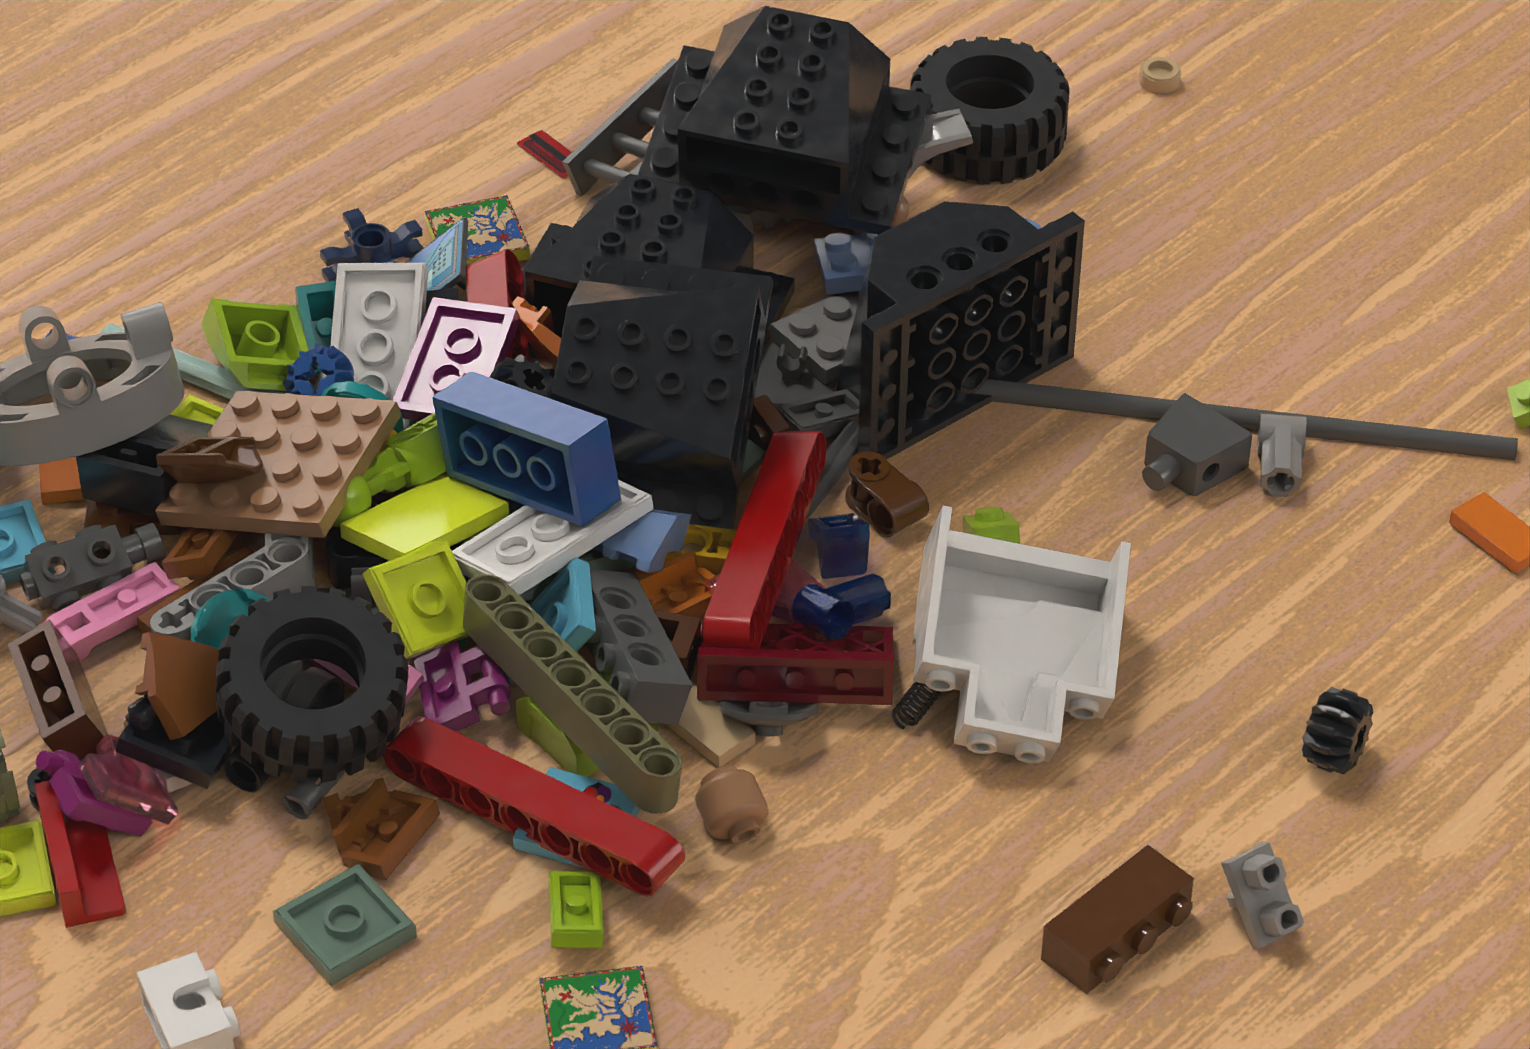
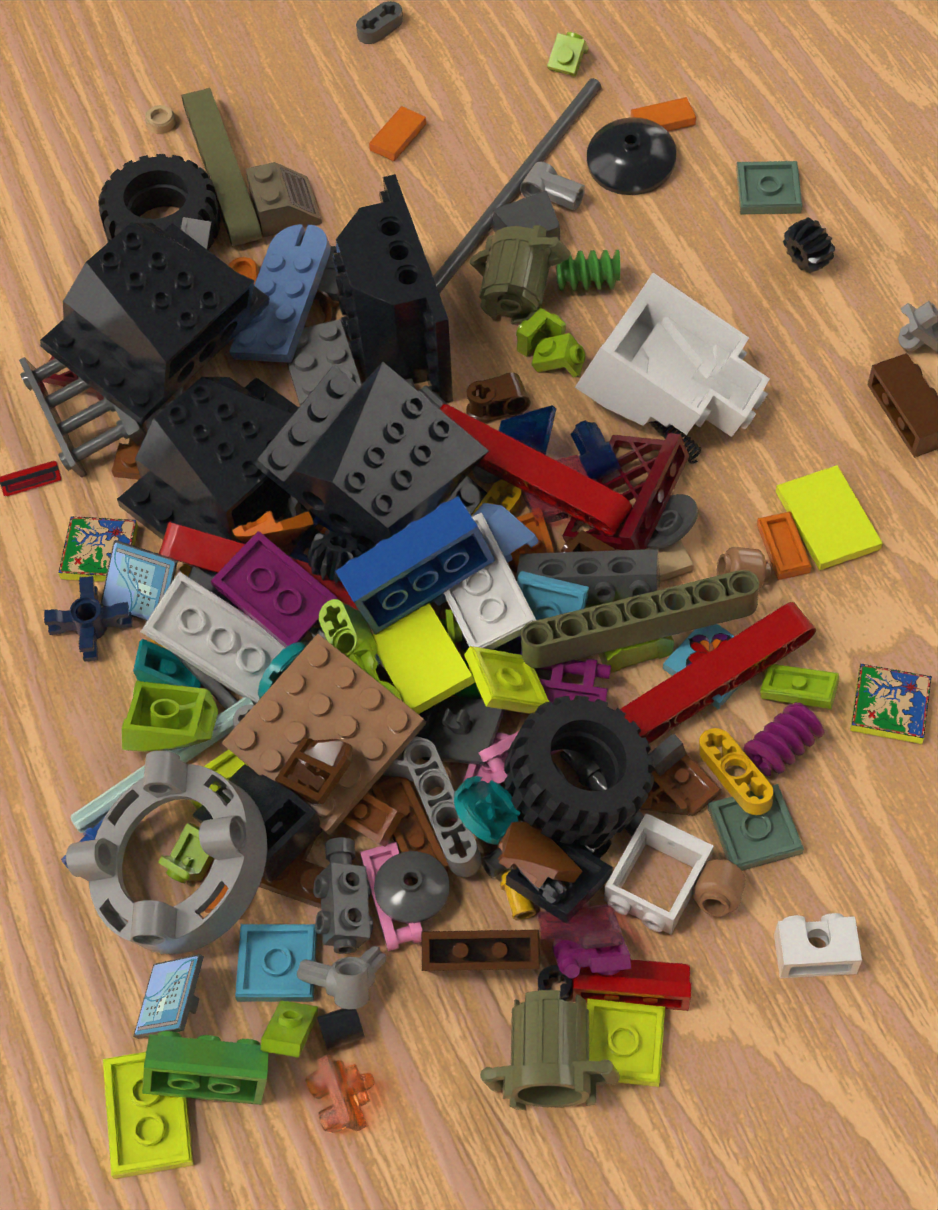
camera: 65 degrees left, 15 degrees up
blue gear [282,344,354,396] -> none
none -> olive beam [181,88,262,247]
none -> dark tan slope [246,162,322,237]
none -> dark grey beam [356,1,403,44]
none -> orange tile [369,106,426,161]
none -> dark grey dish [374,851,450,923]
none -> olive container [470,225,571,324]
none -> lime bracket [516,307,566,357]
none -> bright green piece [556,250,620,291]
none -> black dish [587,117,676,195]
none -> white window [604,813,714,934]
none -> dark grey tile [648,734,687,776]
none -> medium nougat head [692,859,745,916]
none -> yellow beam [699,728,773,815]
none -> sand green tile [736,161,802,215]
none -> magenta piece [743,702,825,777]
none -> orange tile [757,511,812,580]
none -> neon yellow tile [776,465,883,571]

